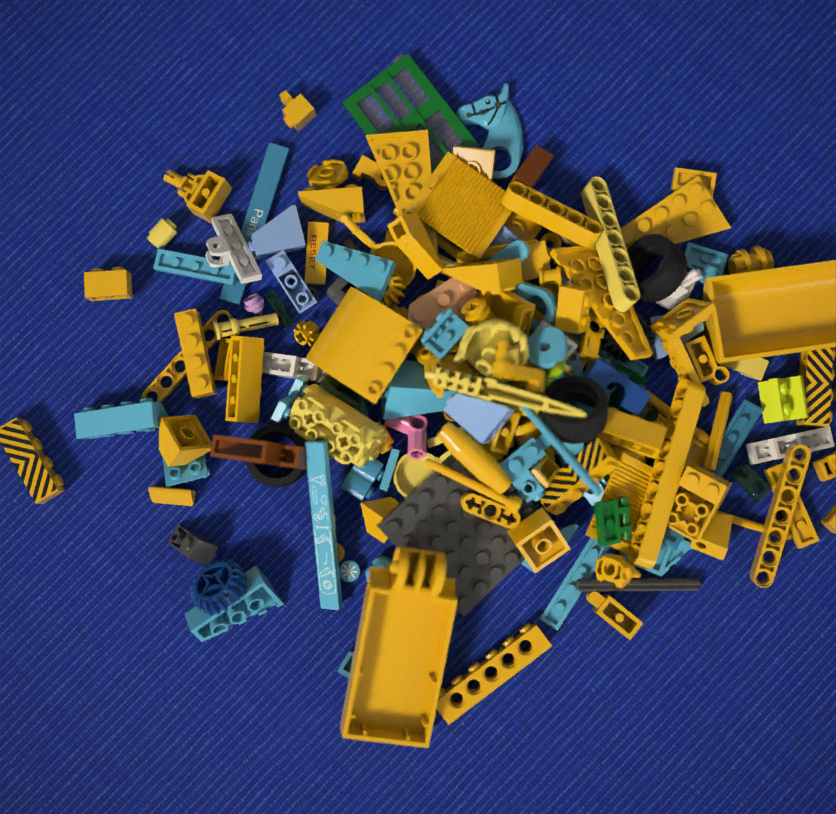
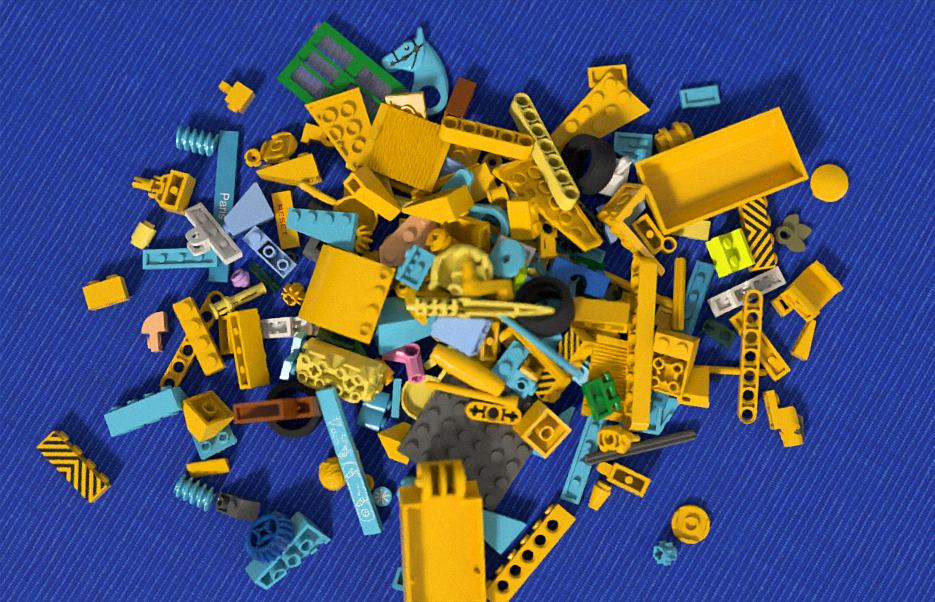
camera: 10 degrees left, 0 degrees up
none -> light nougat brick [142,312,169,353]
none -> medium azure piece [173,473,218,511]
none -> medium azure piece [176,125,219,157]
none -> yellow plate [244,148,263,167]
none -> yellow hair [319,457,346,491]
none -> medium azure slope [482,508,526,555]
none -> yellow axle [508,320,567,383]
none -> yellow cone [588,480,612,510]
none -> medium azure gear [653,541,677,566]
none -> yellow tile [671,505,710,544]
none -> medium azure tile [679,85,720,110]
none -> yellow plate [762,390,804,447]

